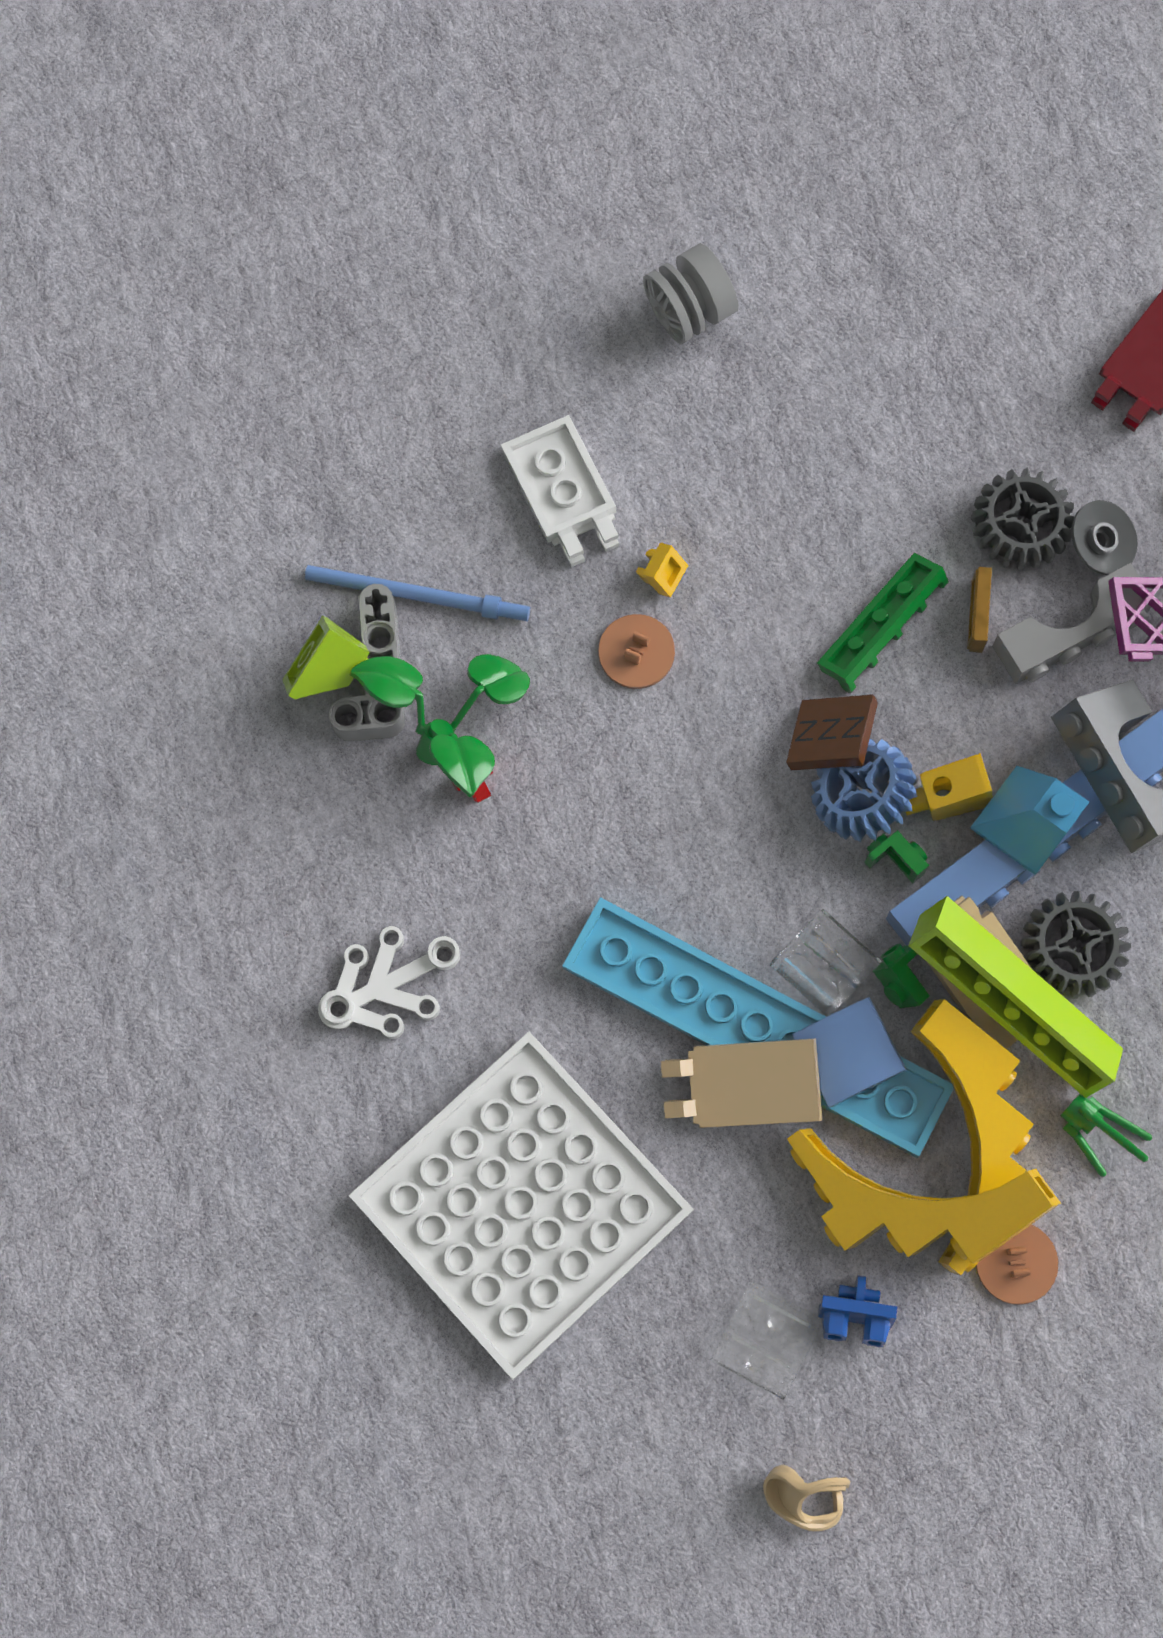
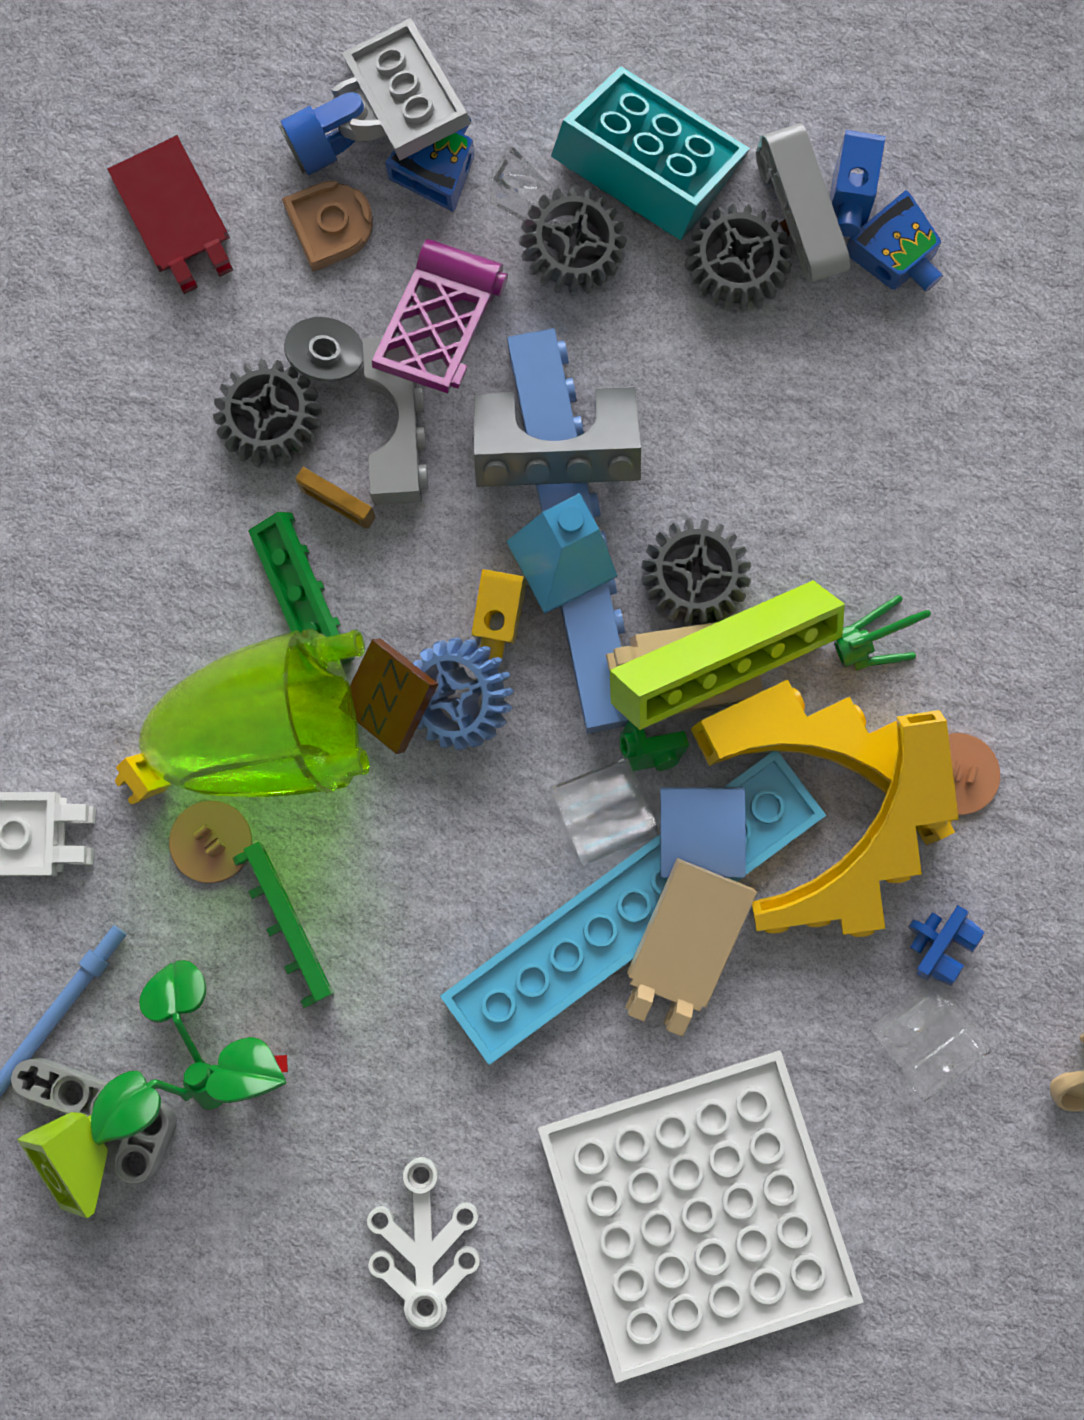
camera: 65 degrees left, 5 degrees up
green bracket [864,830,929,884] -> none
none -> clear neon green windscreen [138,629,370,797]
none -> green hinge [232,841,334,1009]

